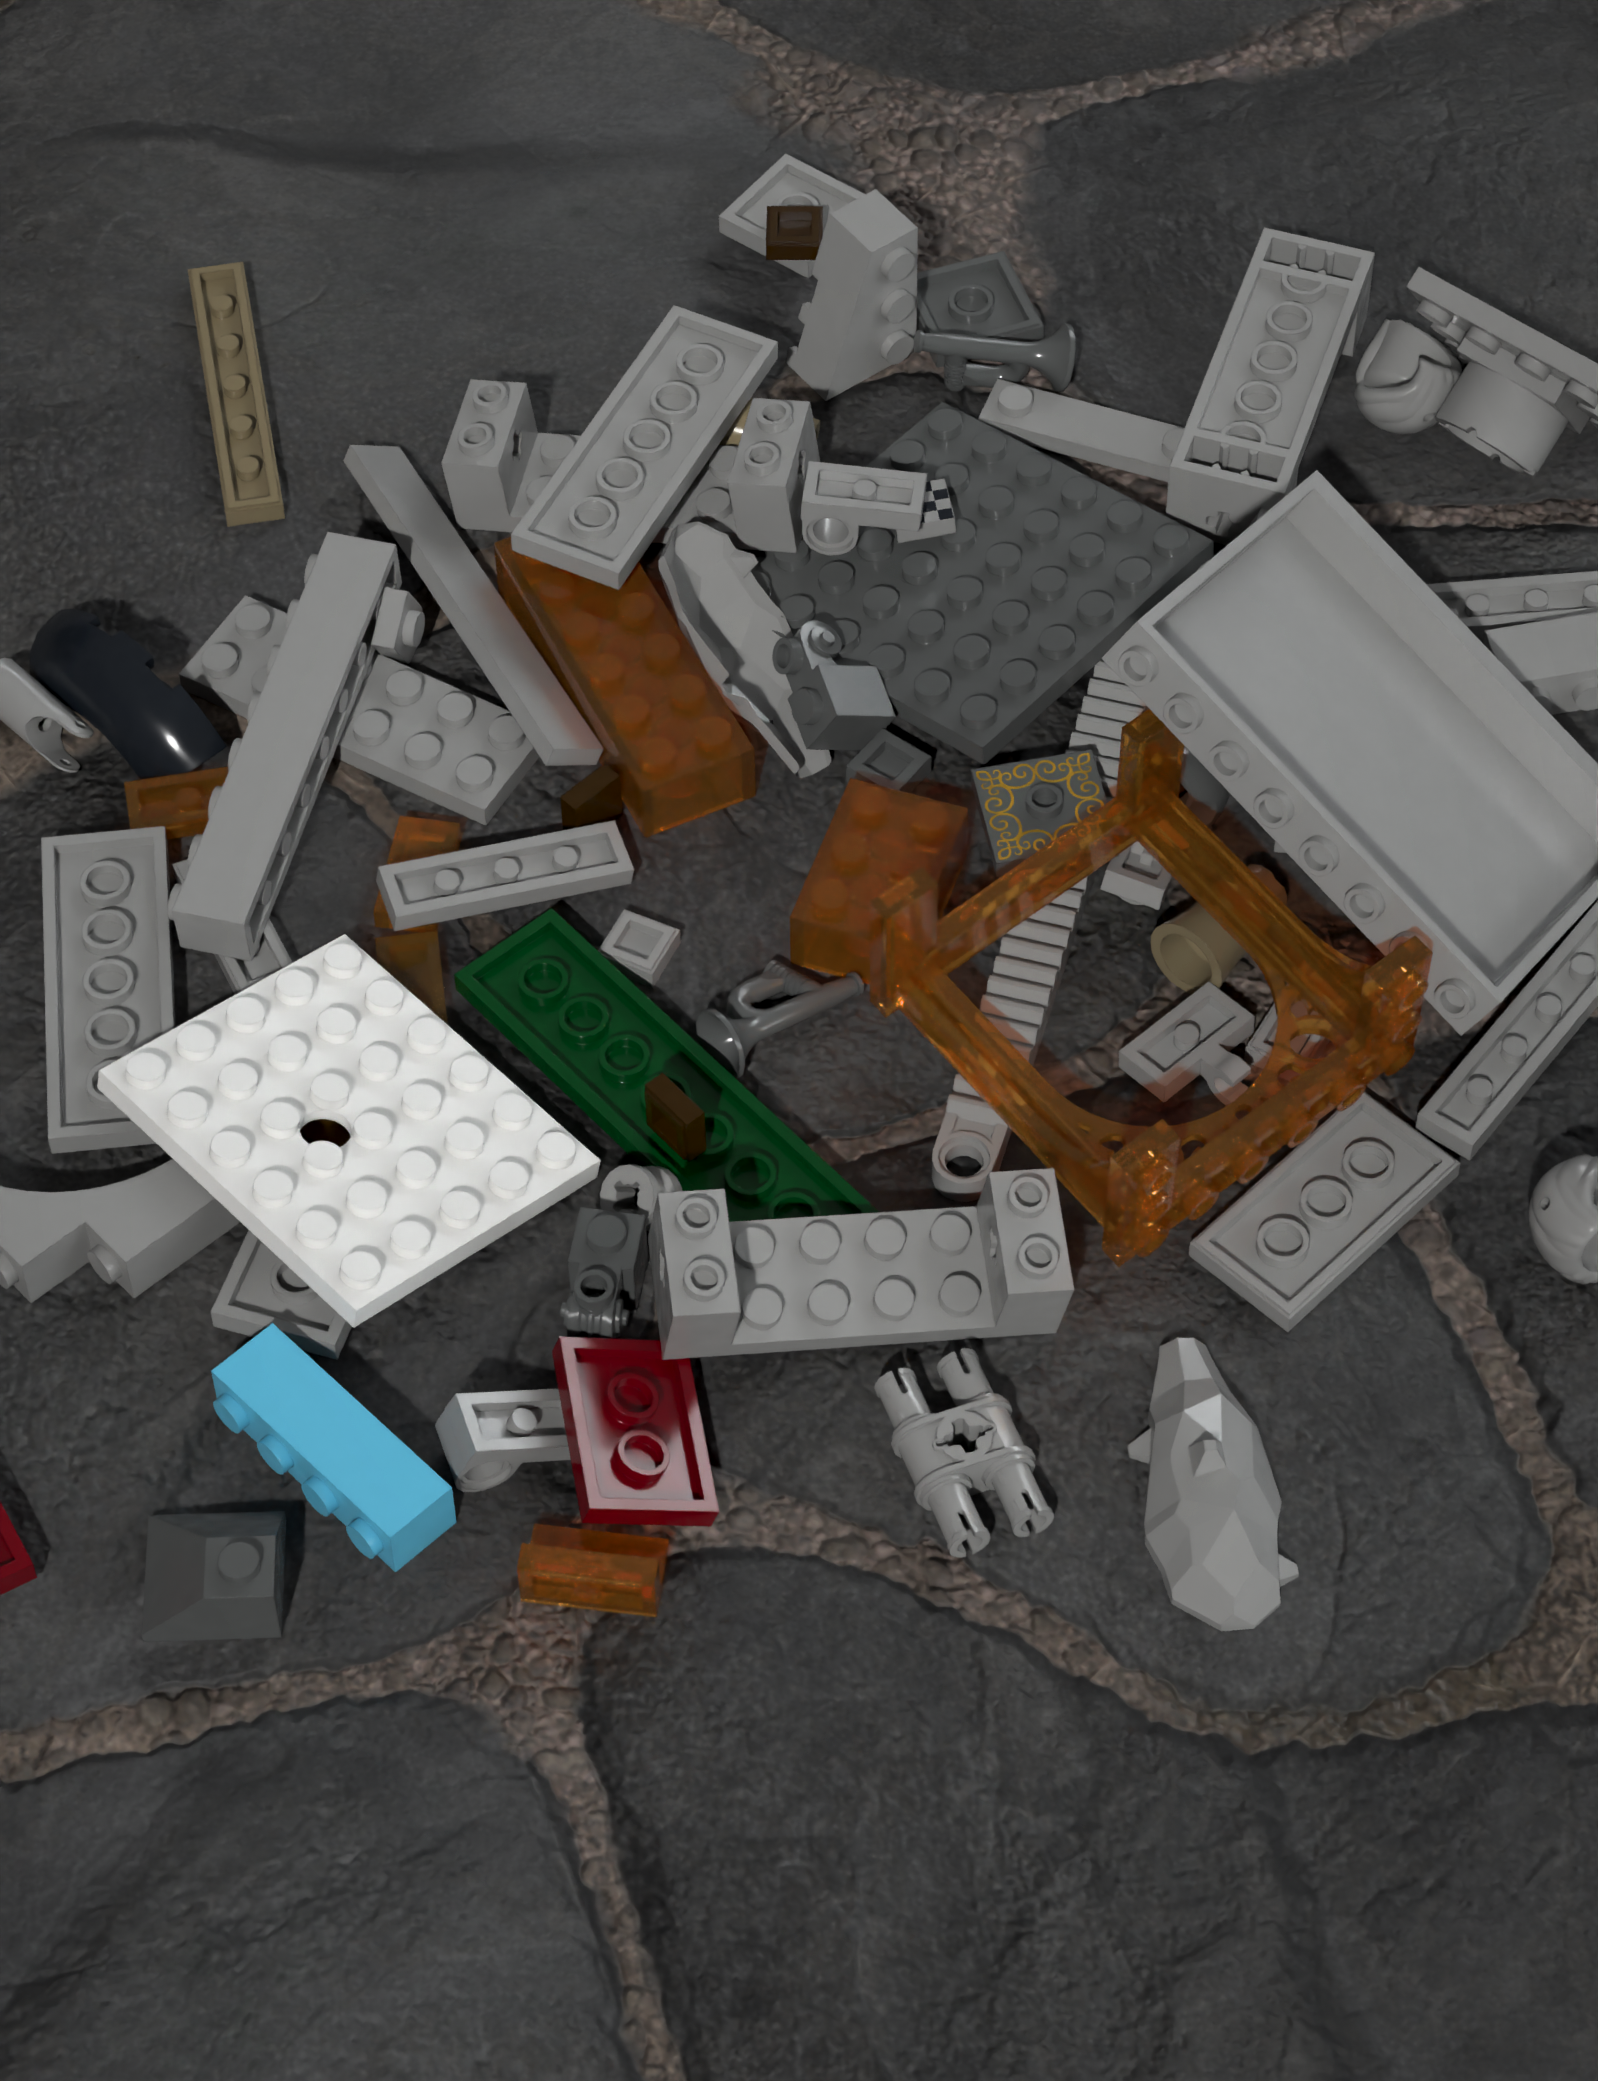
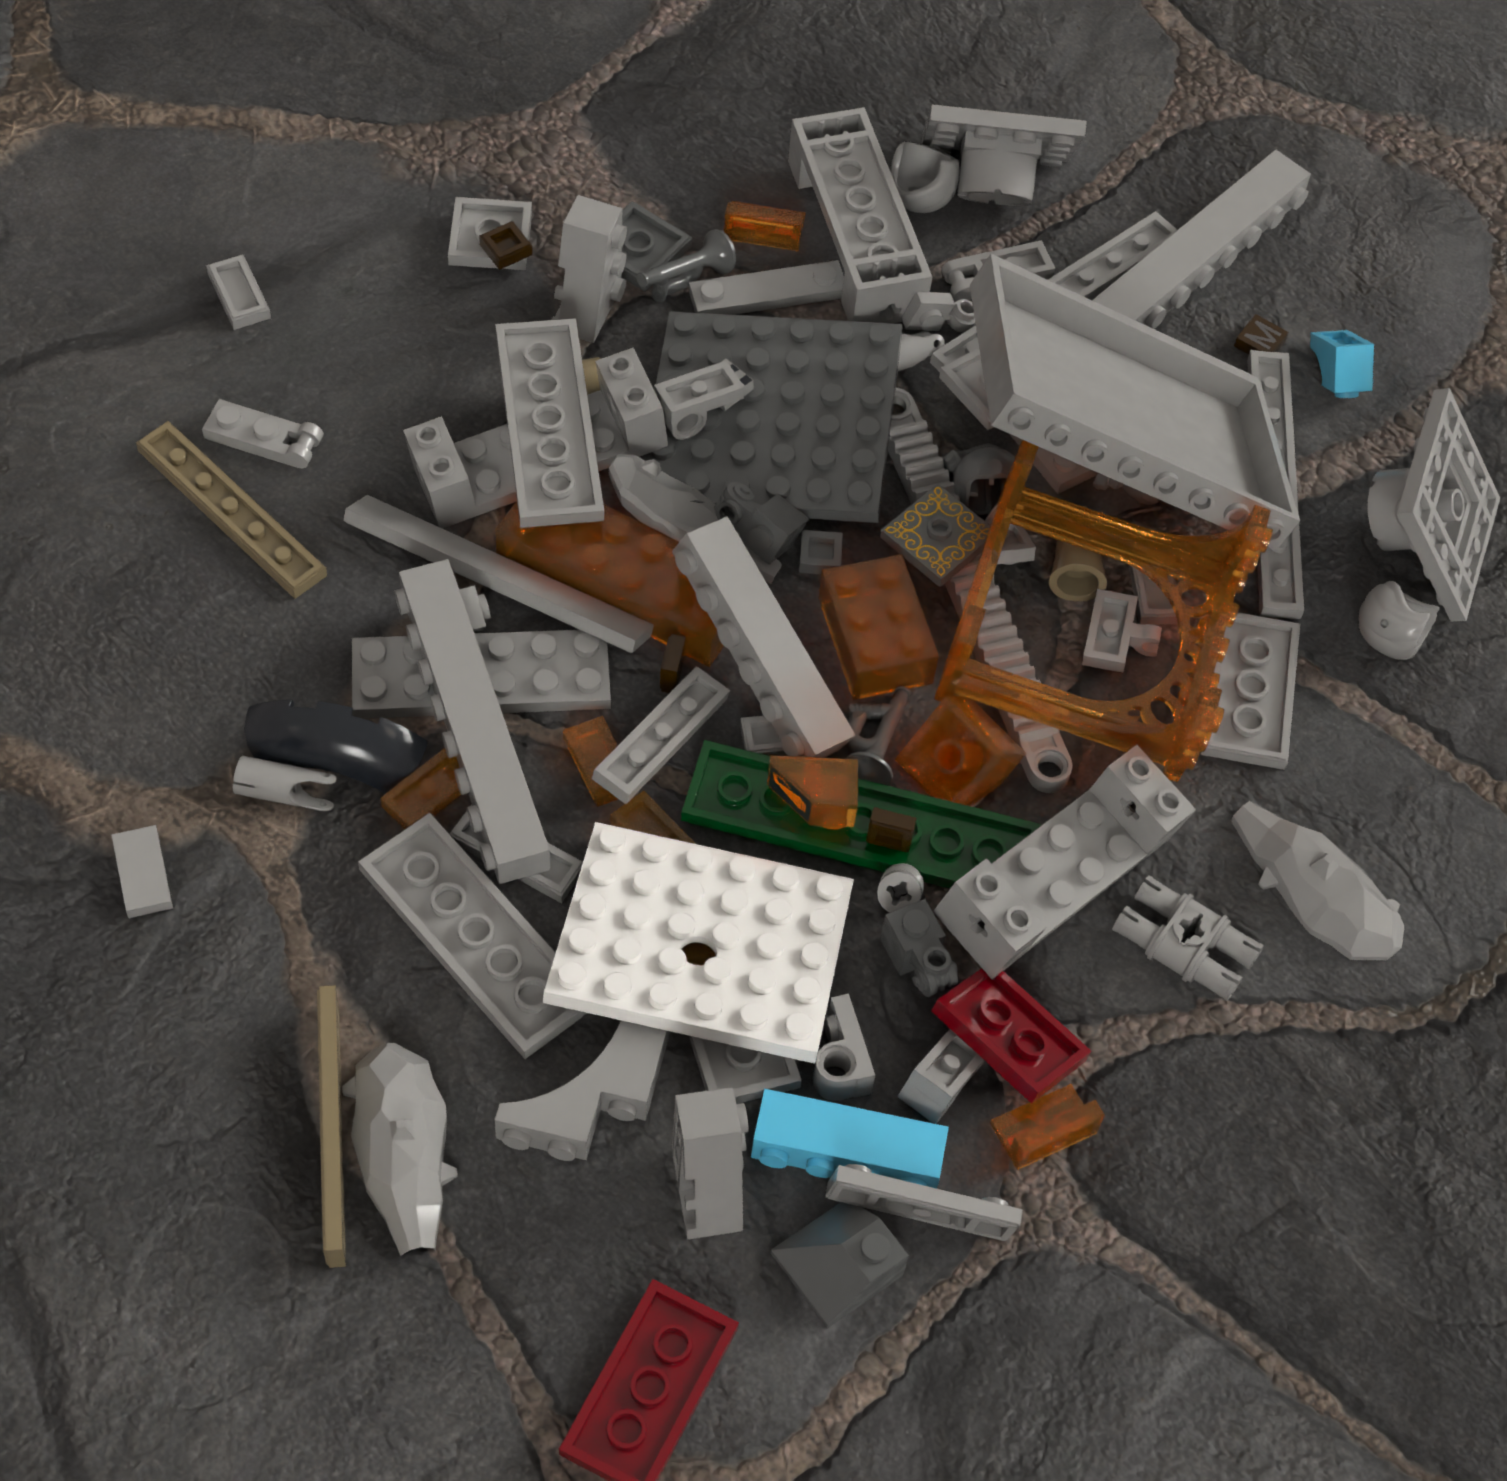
camera: 40 degrees left, 5 degrees up
none -> light grey plate [202,399,324,469]
none -> light grey tile [206,254,271,330]
none -> light grey wedge [671,1087,749,1240]
none -> light grey brick [672,516,856,766]
none -> clear orange panel [724,201,806,251]
none -> clear orange slope [767,755,858,830]
none -> light grey plate [812,993,875,1101]
none -> light grey plate [825,1164,1023,1241]
none -> clear orange slope [895,696,1027,806]
none -> light grey plate [941,240,1055,302]

